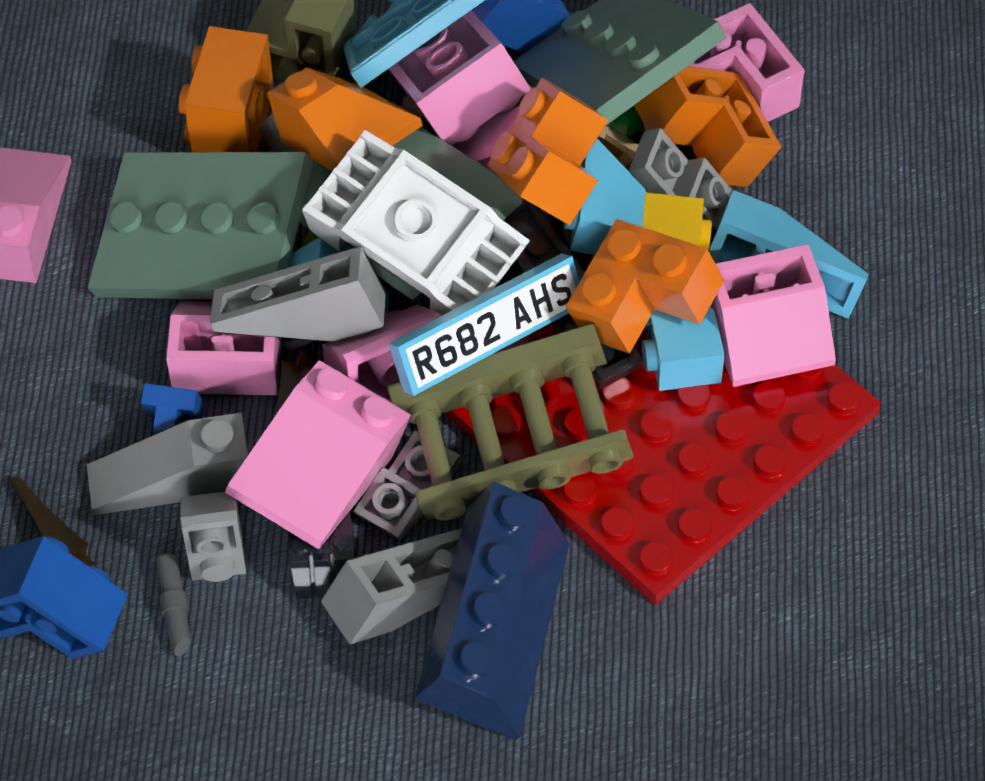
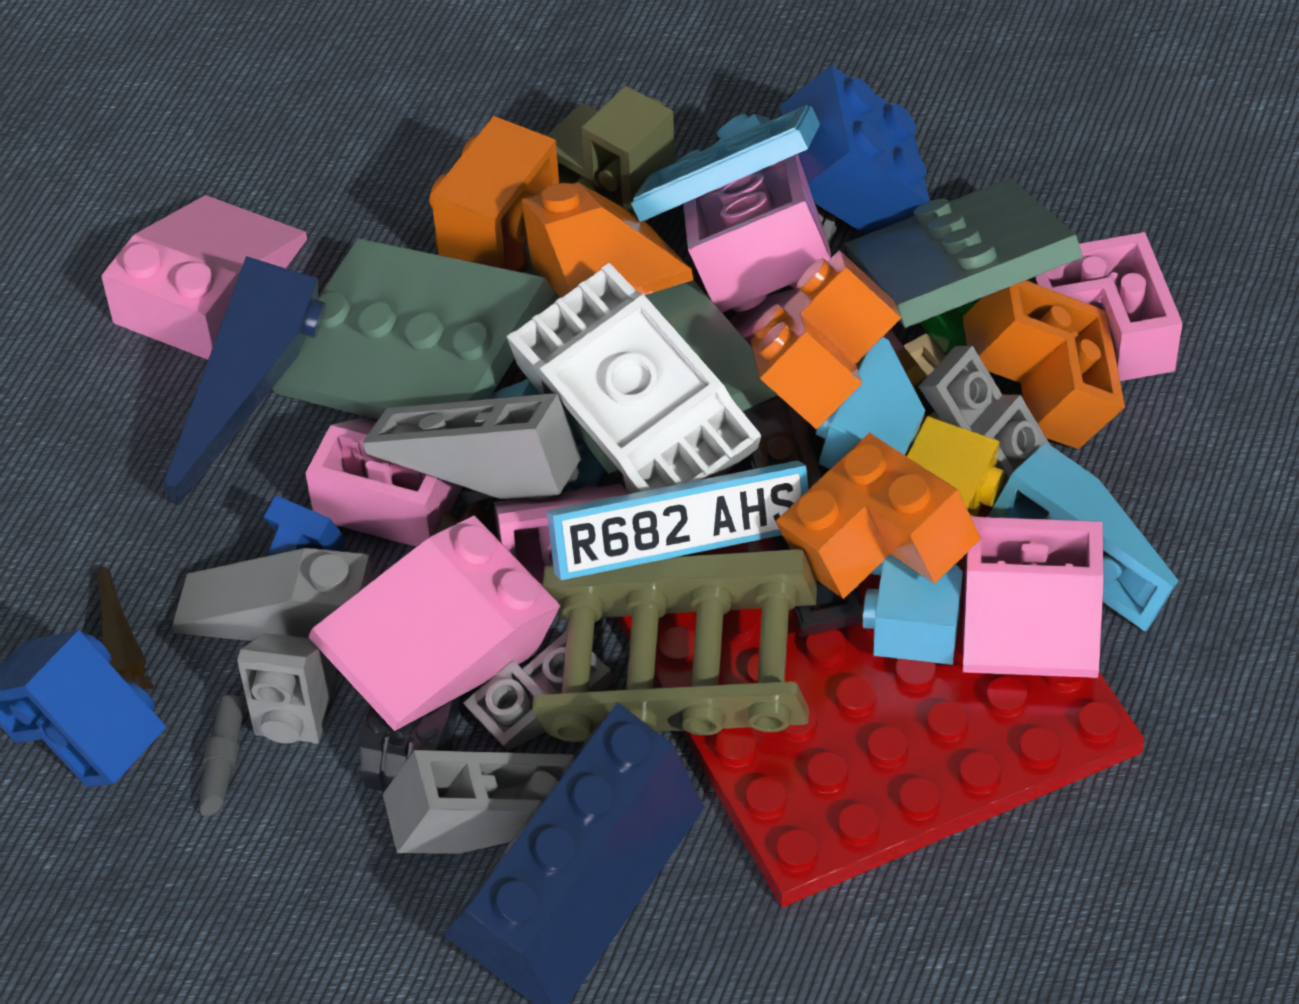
camera: 20 degrees right, 5 degrees down
none -> dark blue wedge [163,256,326,505]

